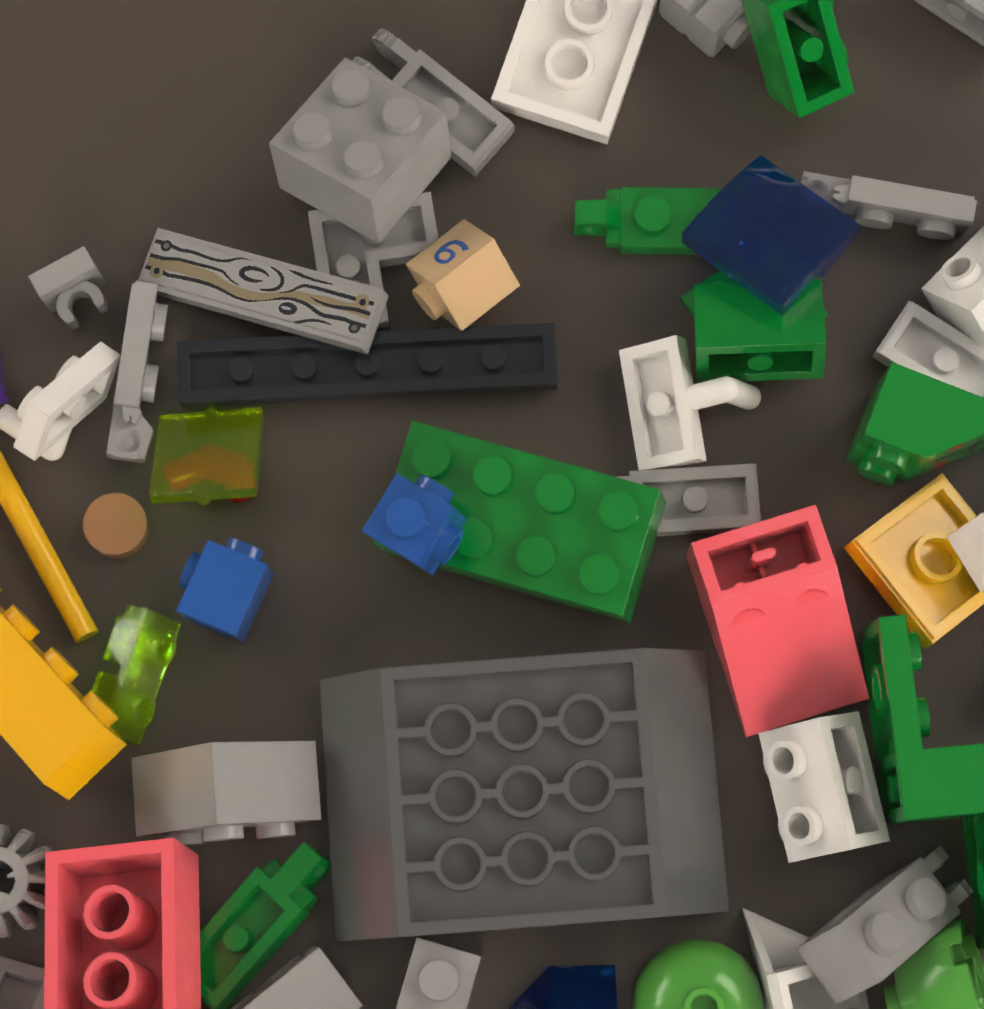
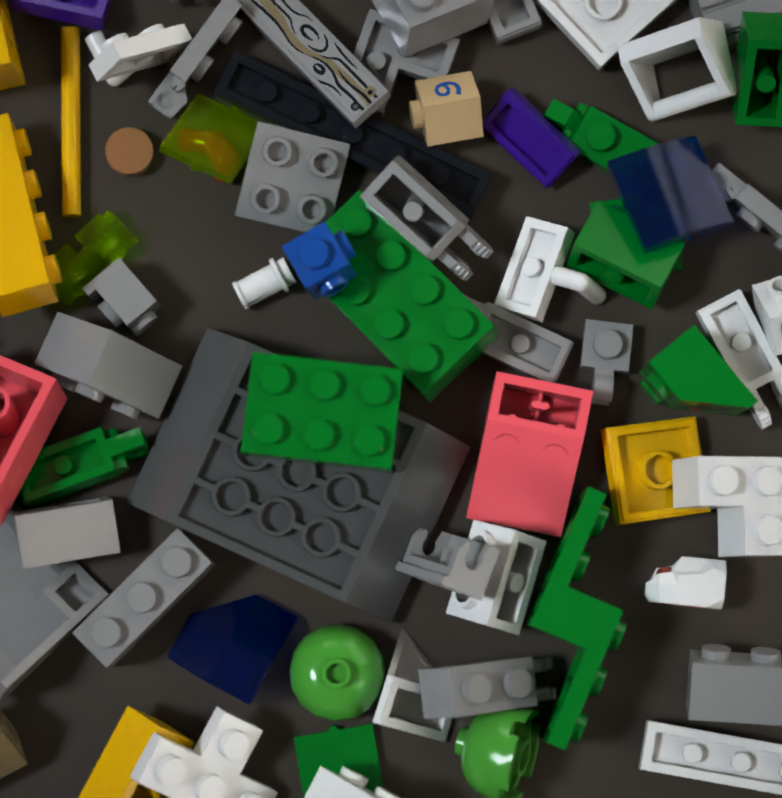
camera: 25 degrees right, 5 degrees up
blue brick [176,537,274,644] -> none
none -> light grey brick [82,258,161,336]
none -> white pin [232,257,296,310]
none -> light grey hinge [235,121,350,232]
none -> green brick [240,352,403,473]
none -> light grey hinge [360,154,494,281]
none -> light grey hinge [395,528,501,601]
none -> dark purple tile [482,87,582,189]
none -> light grey plate [579,319,634,406]
none -> white tile [617,17,737,122]

